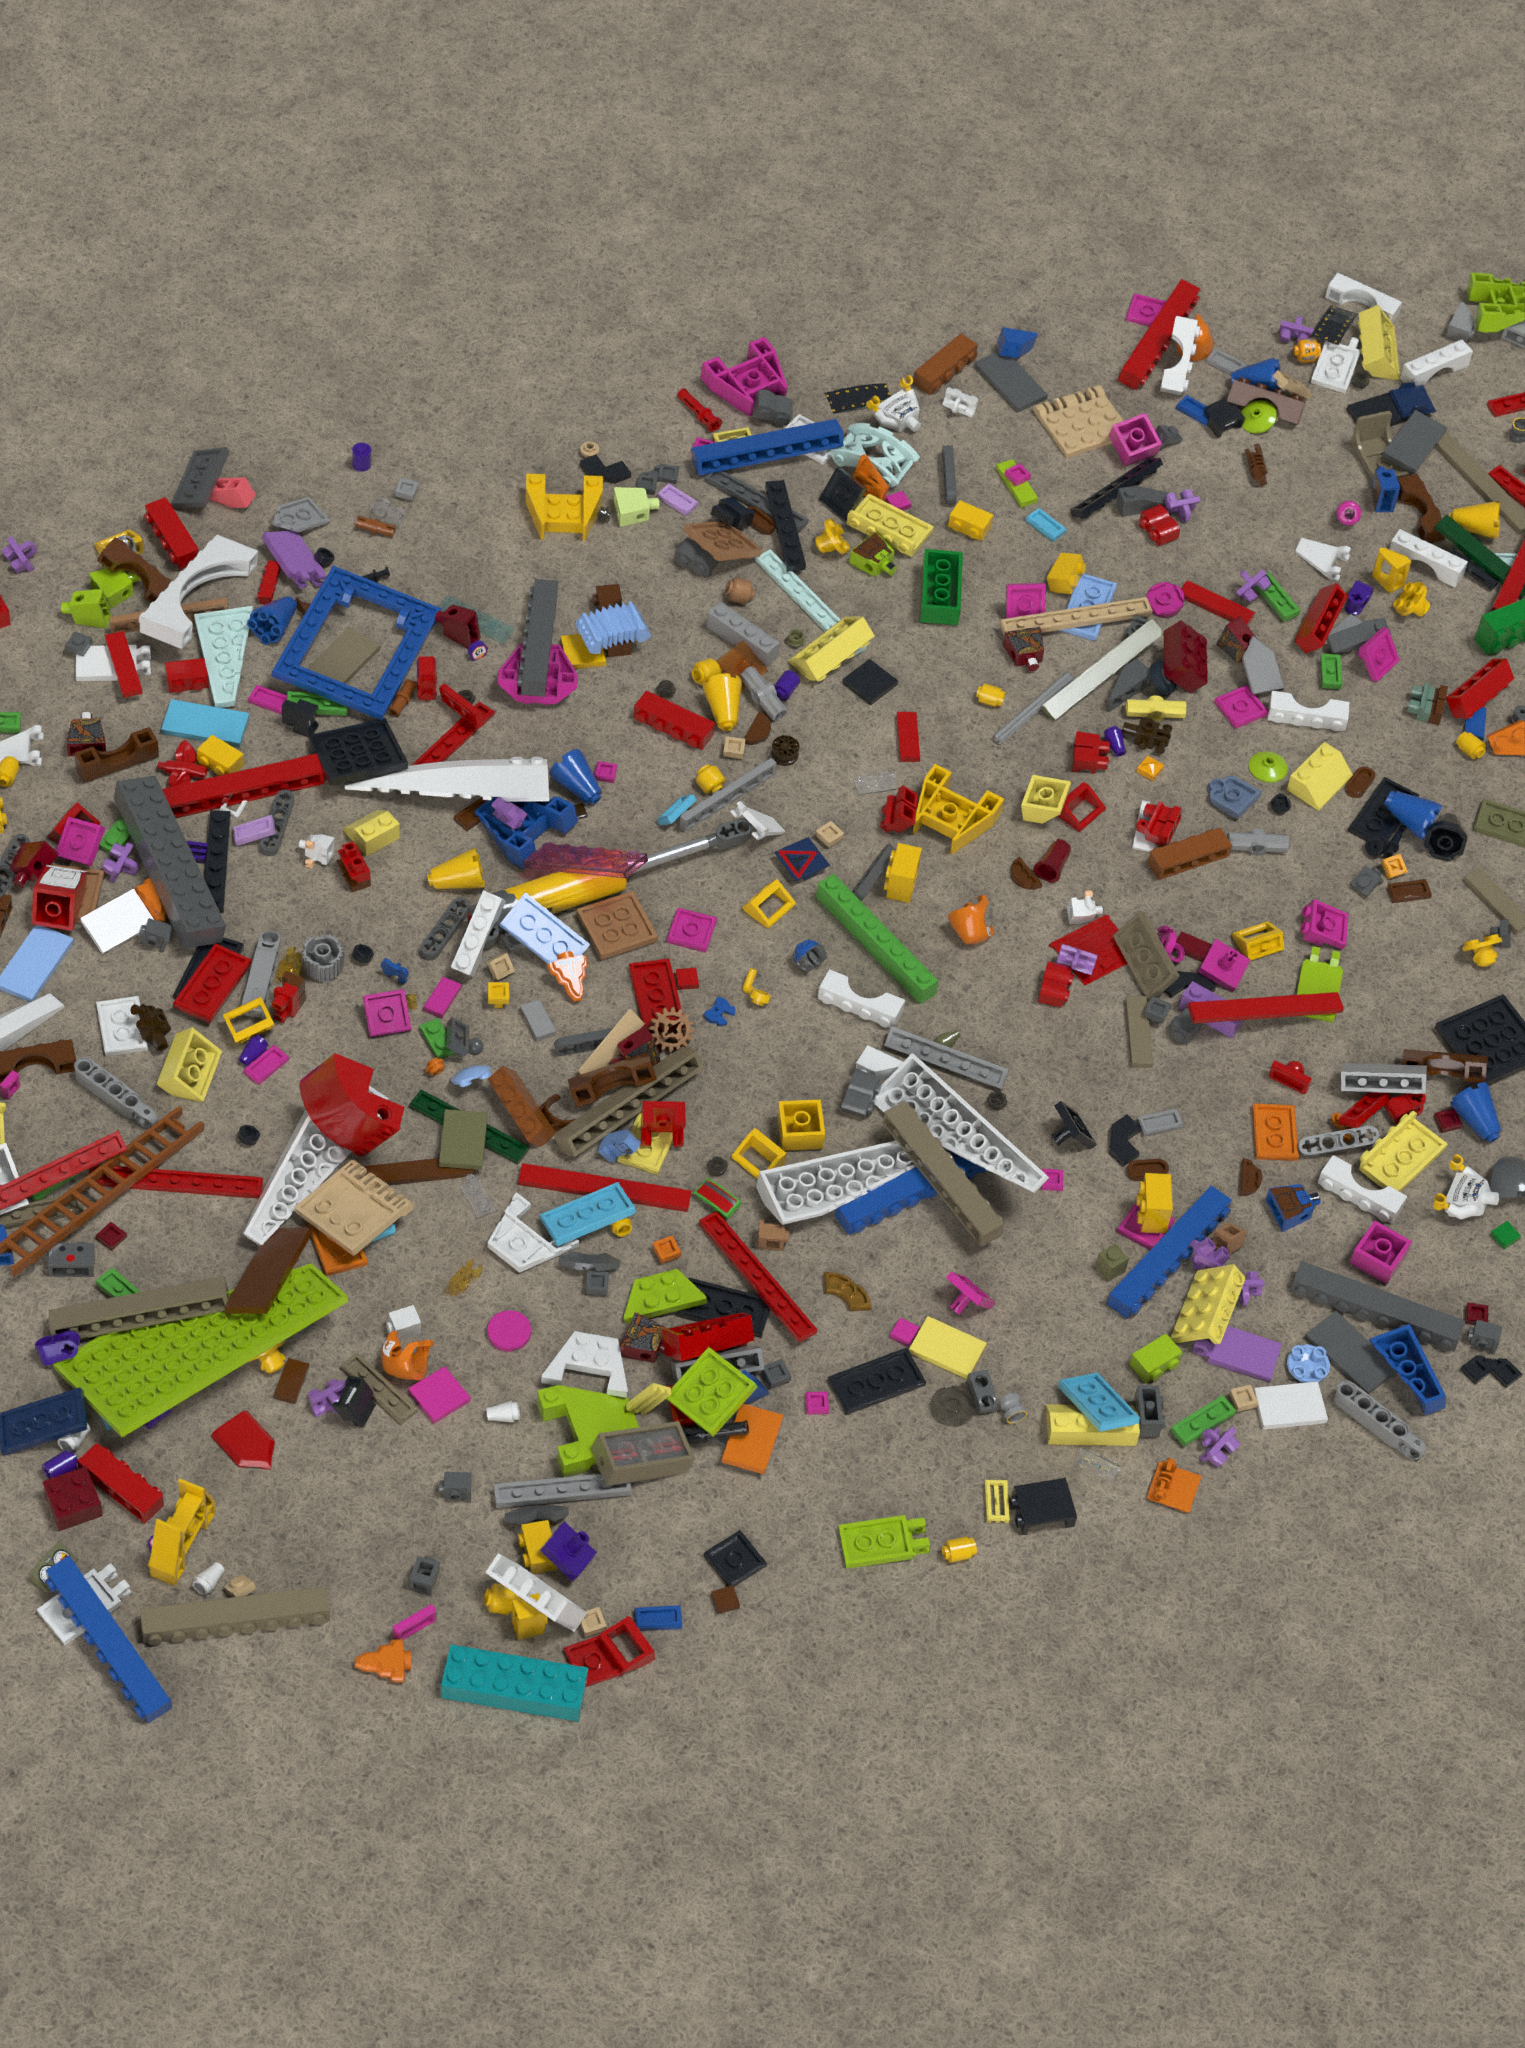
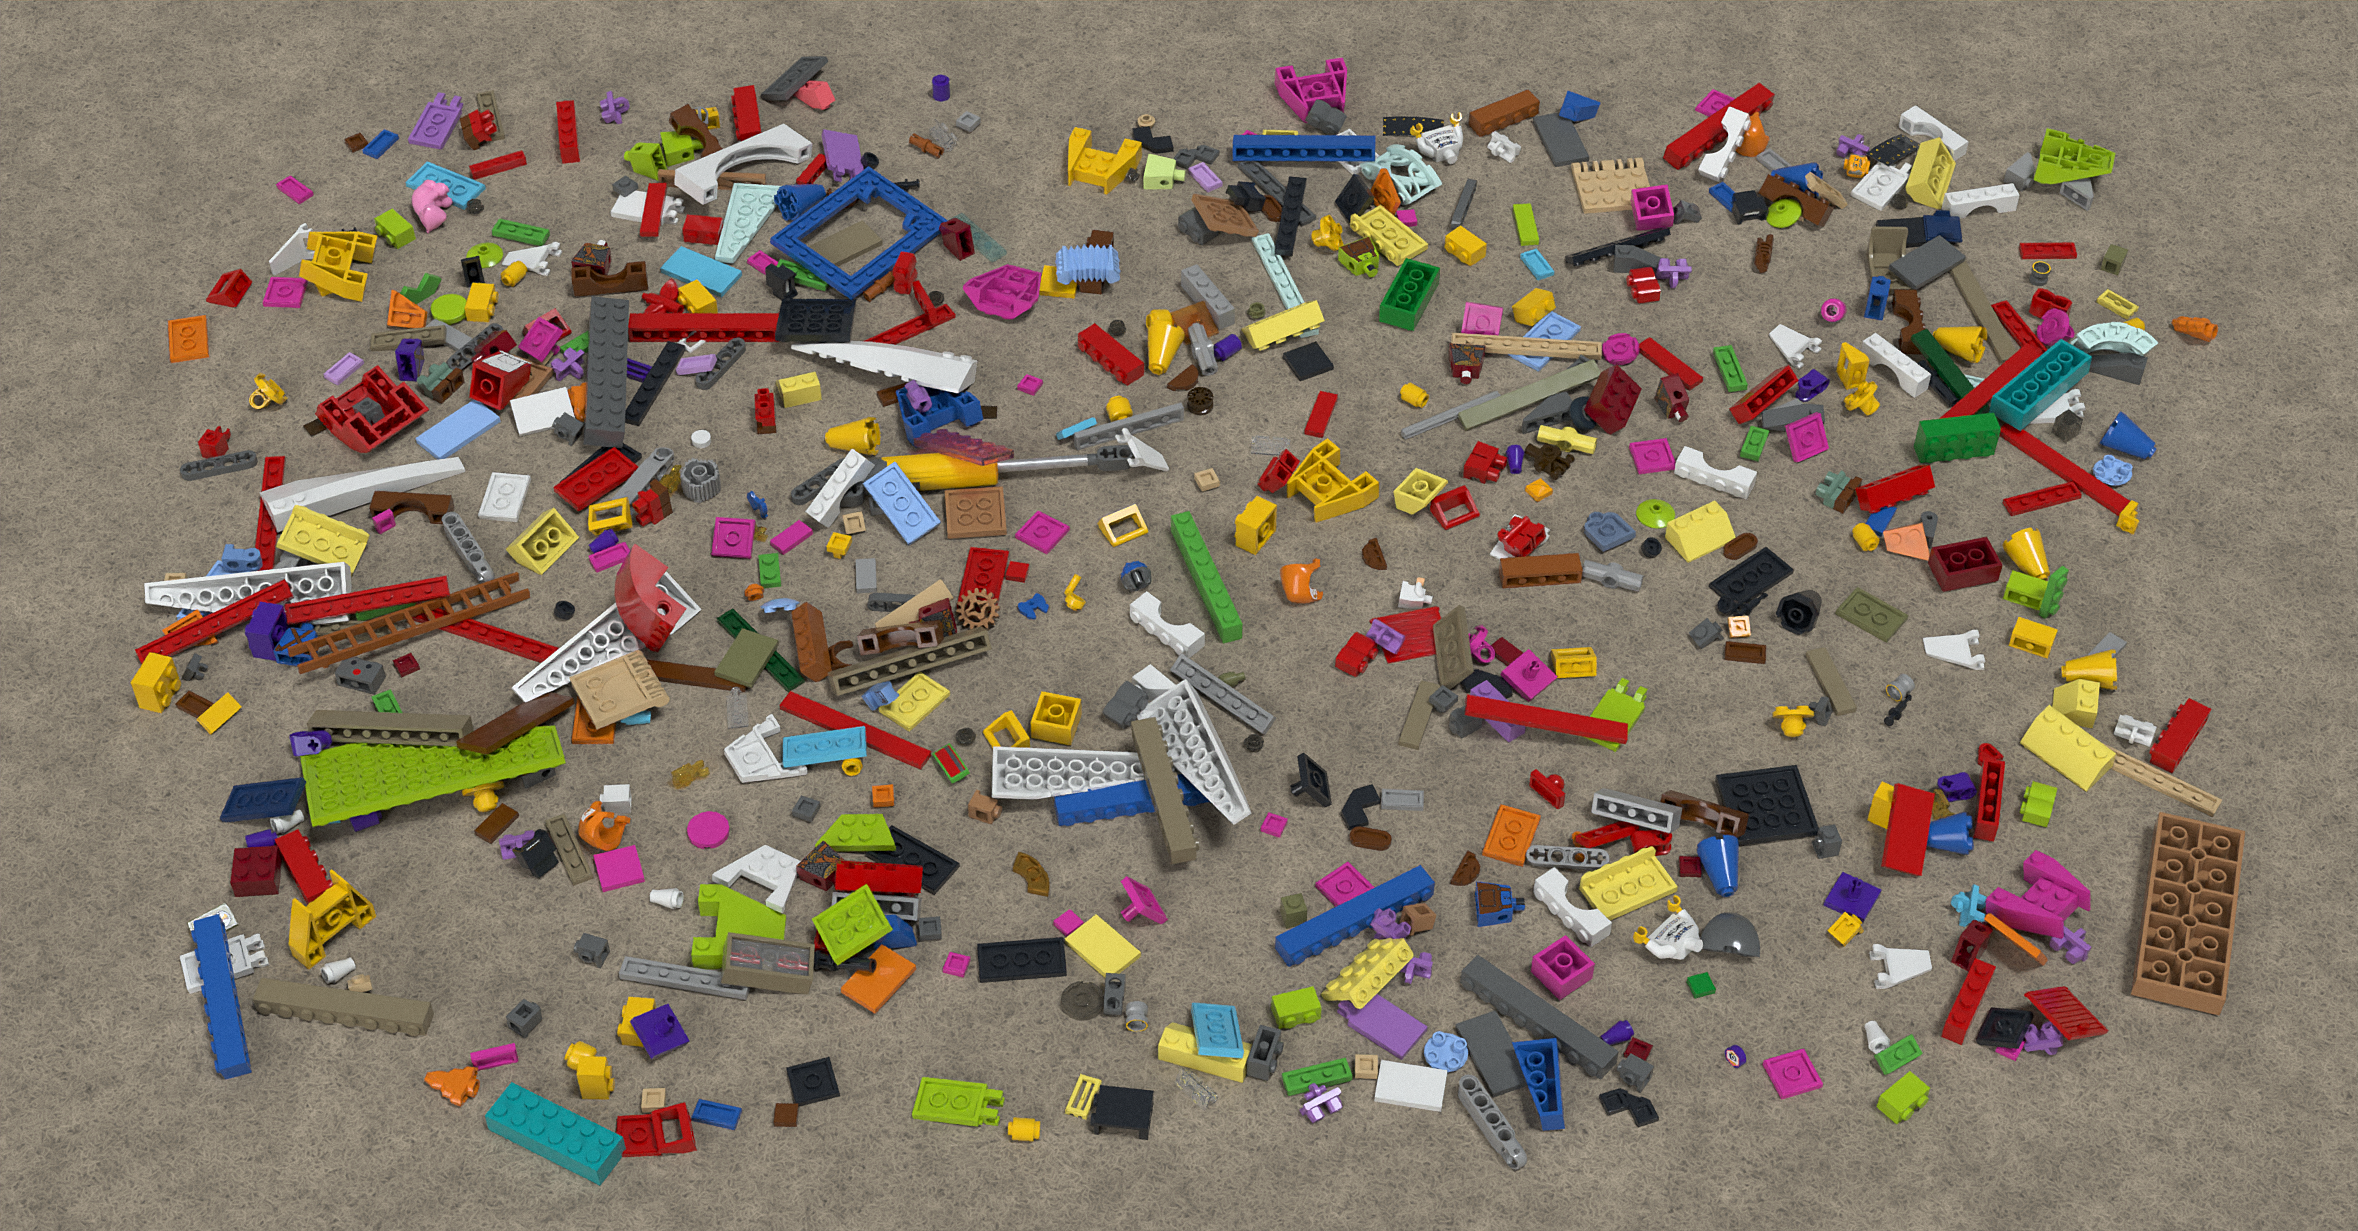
camera: 25 degrees right, 5 degrees down
dark brown piece [130,1004,171,1051] -> none
red tile [211,1410,275,1470] -> none
light grey tile [272,497,331,532] -> none
white piece [299,835,335,868] -> none
black tile [352,944,374,963] -> none
dark grey plate [447,1017,484,1057] -> none
tile [467,640,488,660] -> none
white window [485,1553,587,1632] -> none
dark grey tile [505,1505,569,1525] -> none
dark grey brick [518,579,558,697] -> none
rock [547,951,588,1002] -> none
blue cone [549,749,602,805] -> none
dark grey tile [558,1251,621,1271] -> none
light yellow tile [626,1383,671,1415] -> none
red panel [641,1101,686,1147] -> none
red pin [677,388,722,433] -> none
red tile [699,1211,817,1343] -> none
tan plate [723,736,746,759] -> none
medium nougat head [725,577,755,605] -> none
dark blue piece [774,837,830,882] -> none
dark grey beam [852,843,896,901] -> none
dark pink tile [1004,463,1031,487] -> none
dark red plant [1034,839,1071,883] -> none
yellow brick [1136,1173,1173,1234] -> none
orange hinge [1146,1458,1202,1513] -> none
medium lavender hips [1236,569,1272,604] -> none
light grey tile [1242,636,1285,695] -> none
dark pink plate [1300,899,1349,950] -> none
blue cone [1384,791,1443,840] -> none
none -> white tile [691,430,711,448]
none -> dark purple cone [1600,1020,1634,1046]

